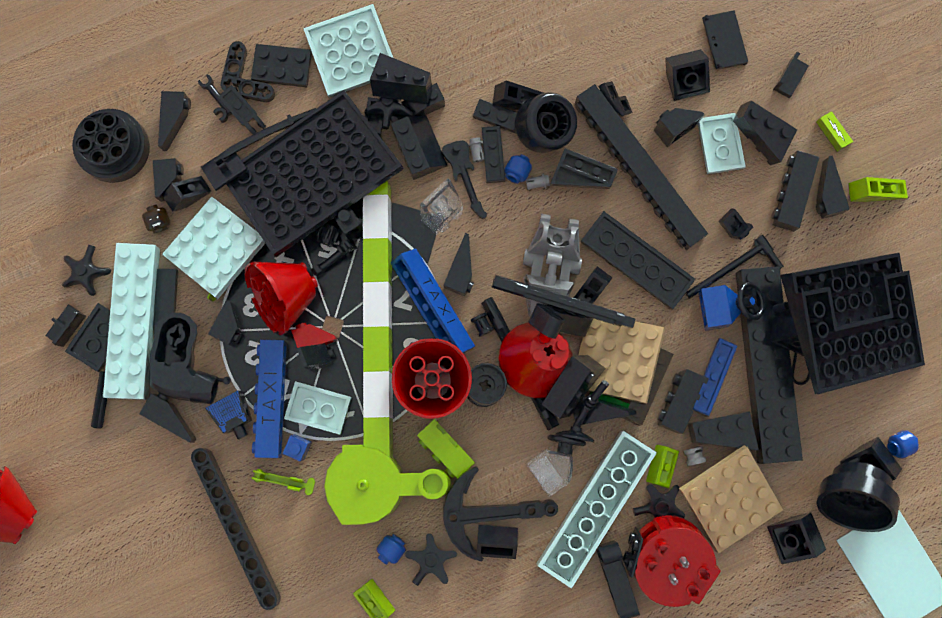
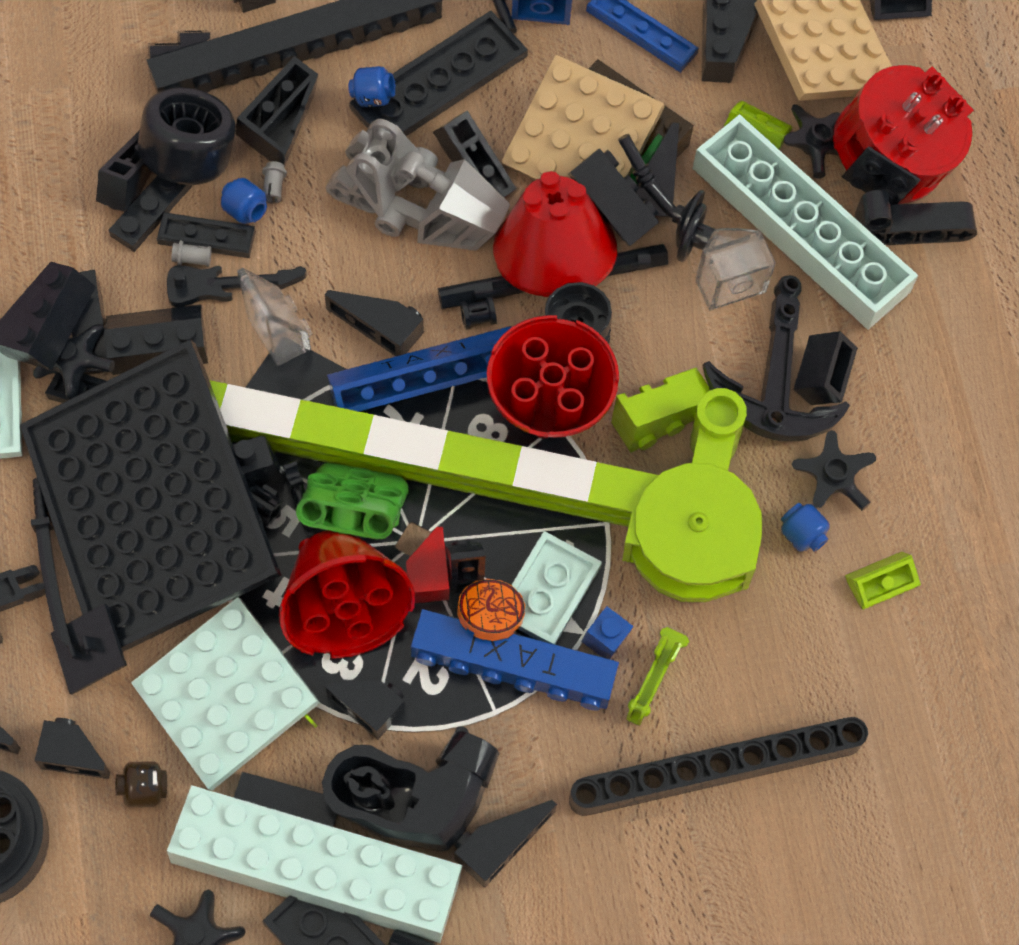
camera: 80 degrees left, 15 degrees down
black slope [163,176,211,212] -> none
torso [205,390,252,440] -> none
black piece [491,274,636,328] -> none
black beam [528,303,593,339] -> none
black wedge [657,369,709,434] -> none
light grey wheel [683,446,706,466] -> none
none -> bright green connector [296,463,409,539]
none -> blue head [348,66,395,107]
none -> orange tile [457,579,525,641]

